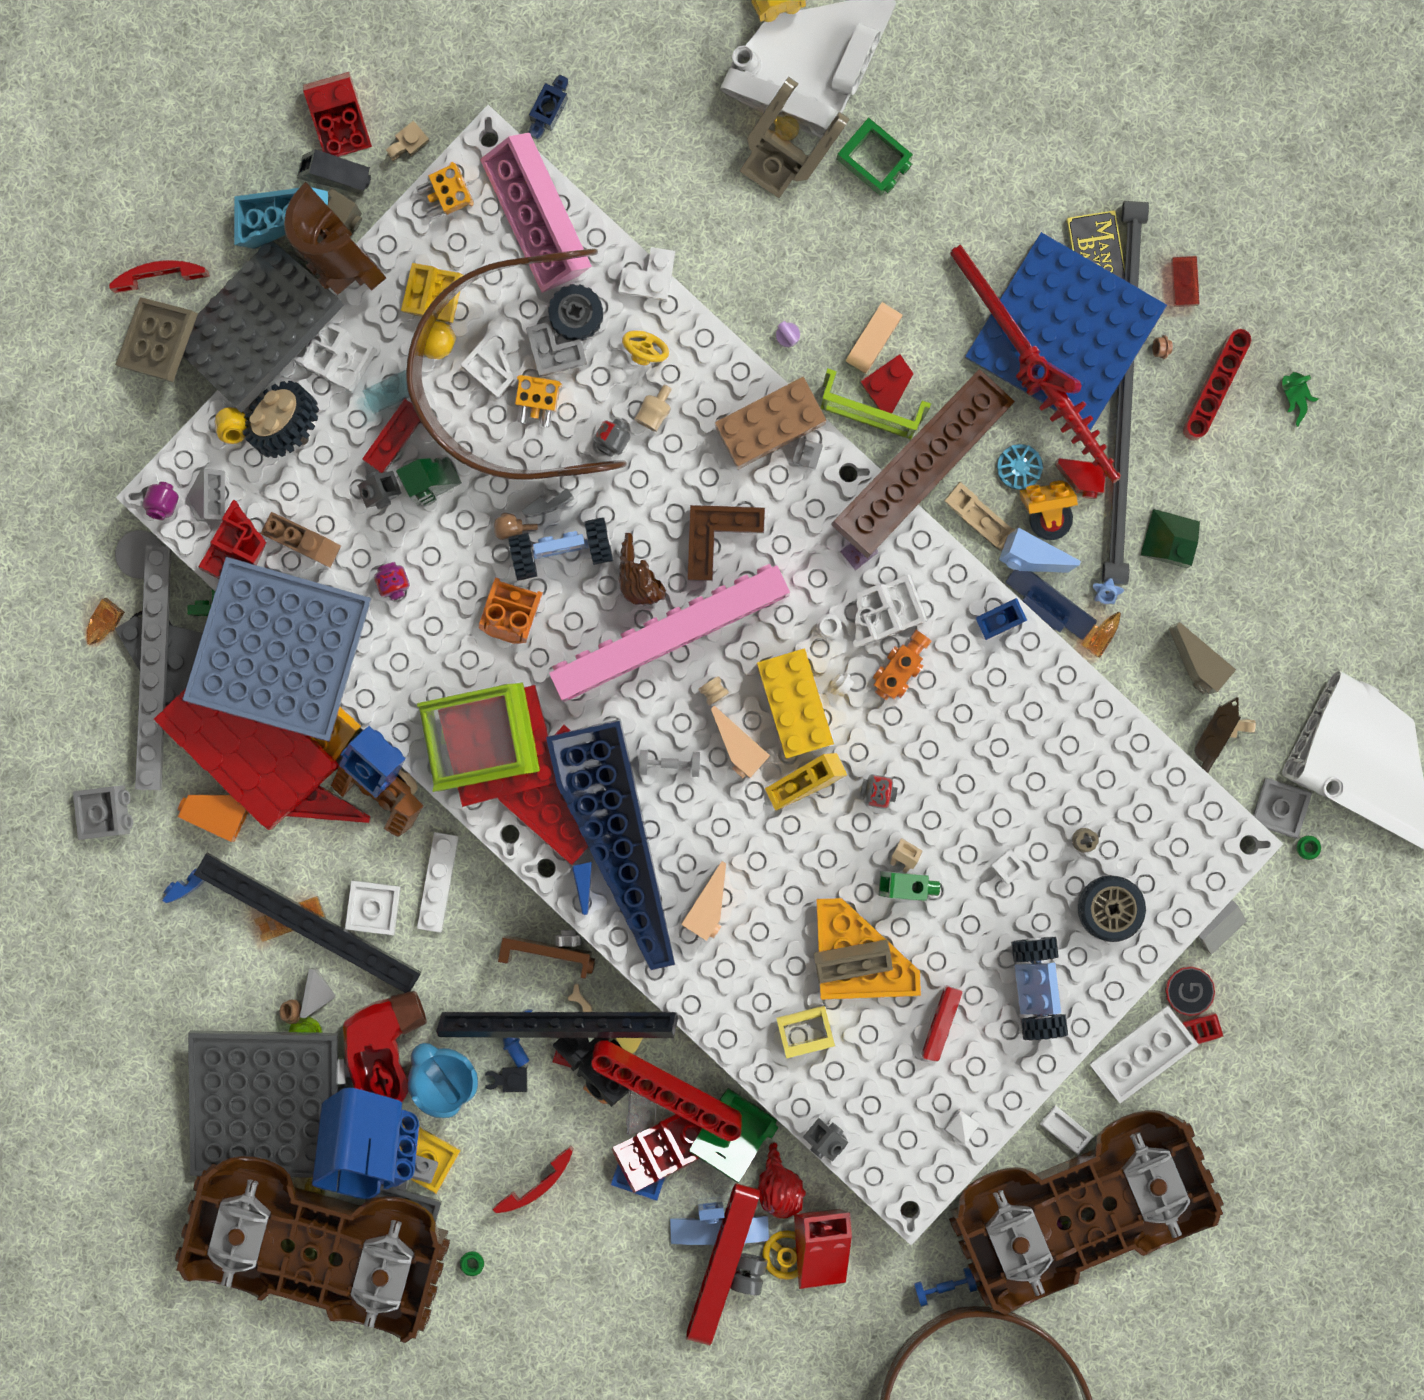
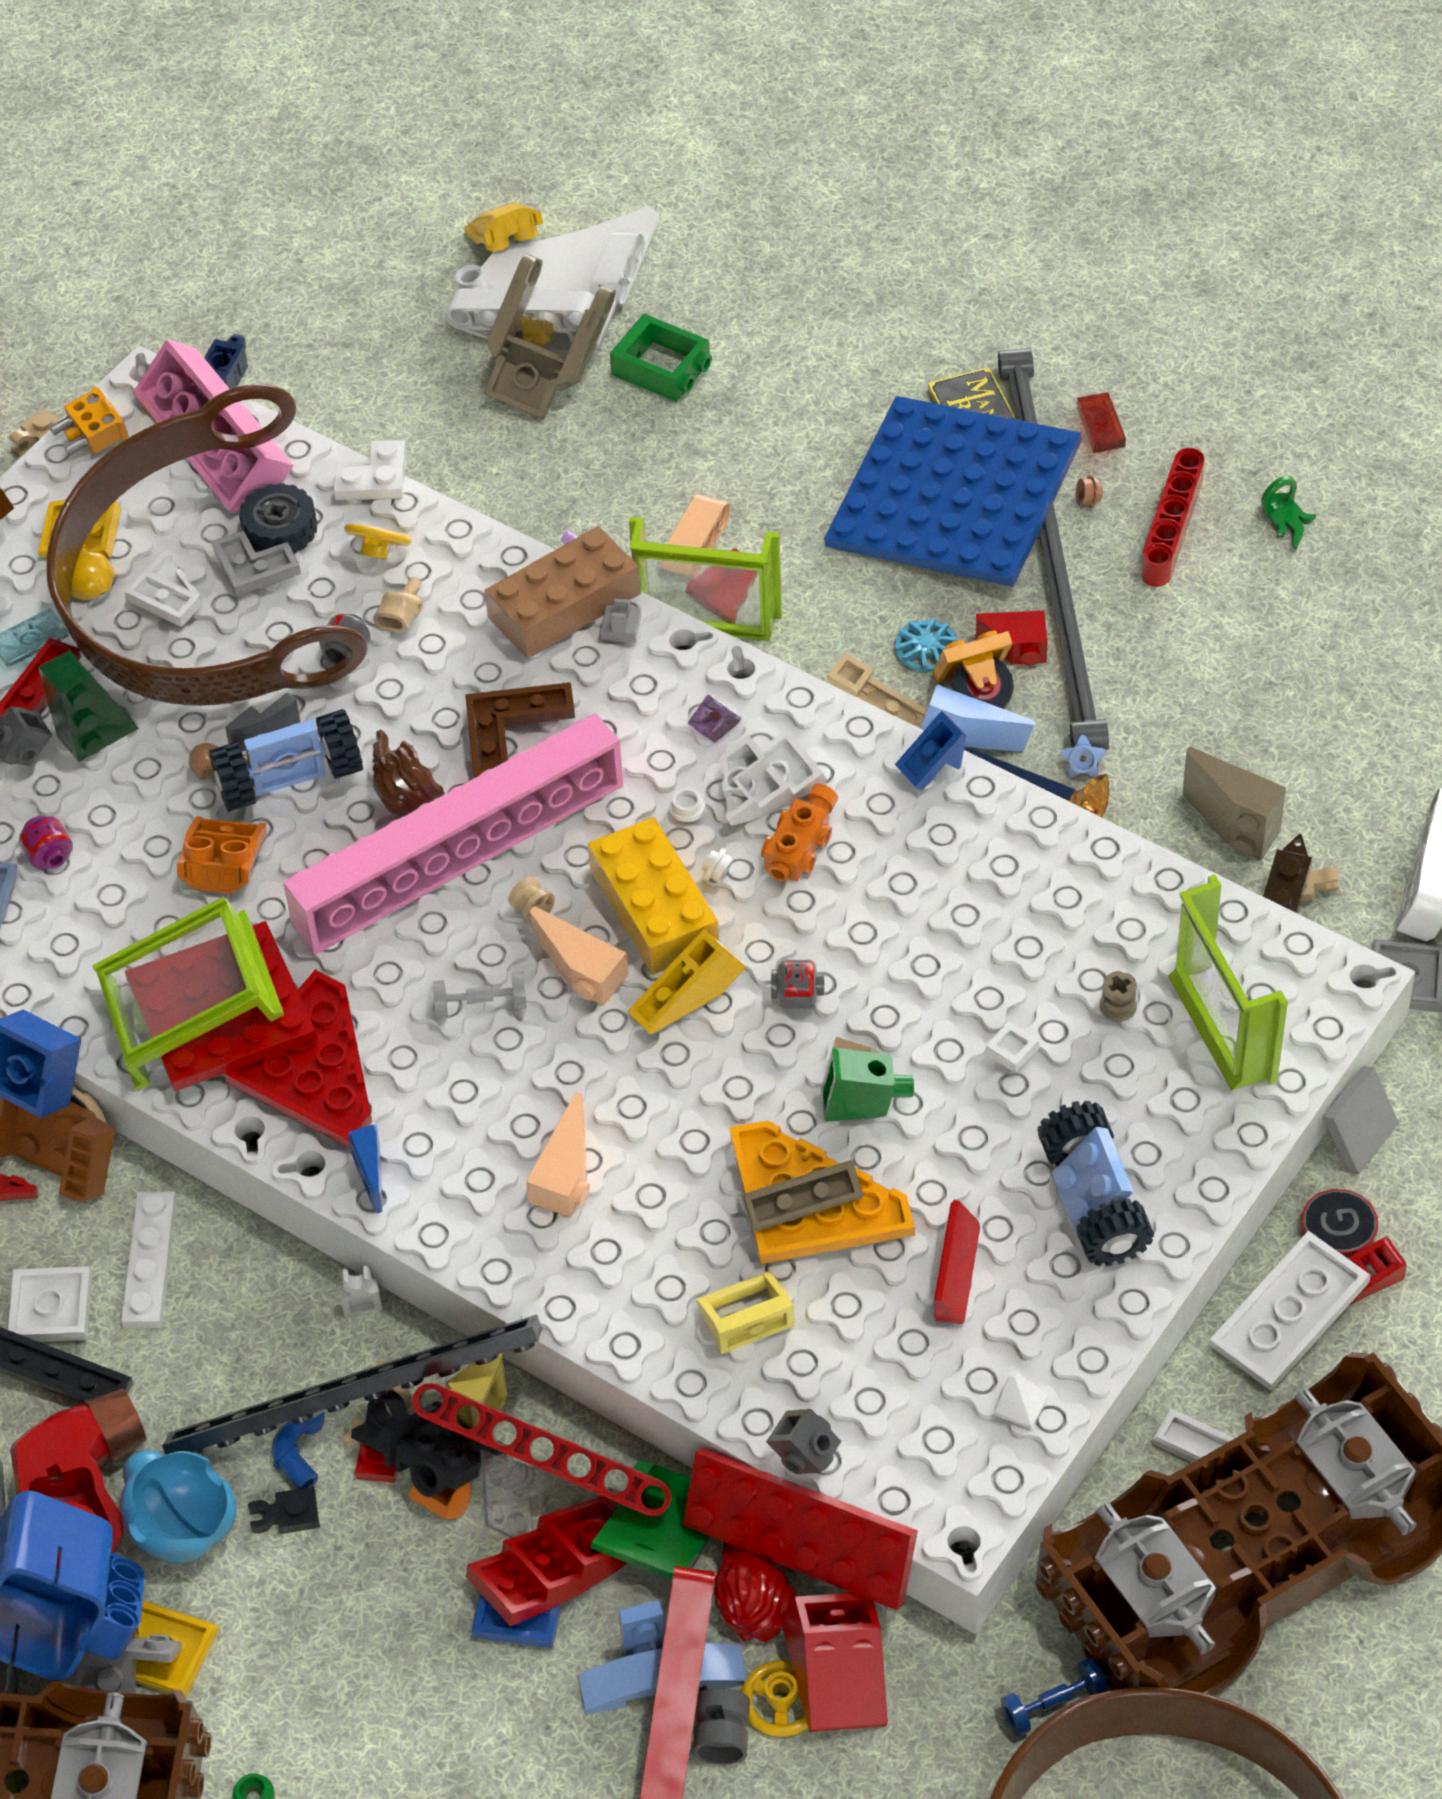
camera: 10 degrees left, 35 degrees down
red slope [492,1145,574,1213] -> none
reddish brown panel [498,935,596,979] -> none
light orange piece [515,375,562,428] -> none
dark blue wedge [546,719,675,970] -> none
reddish brown plate [831,369,1015,559] -> none
red piece [950,245,1121,483] -> none
wheel [1078,875,1146,942] -> none
dark green slope [1140,509,1200,568] -> none
none -> red plate [683,1448,918,1610]
none -> lime piece [1168,874,1288,1091]

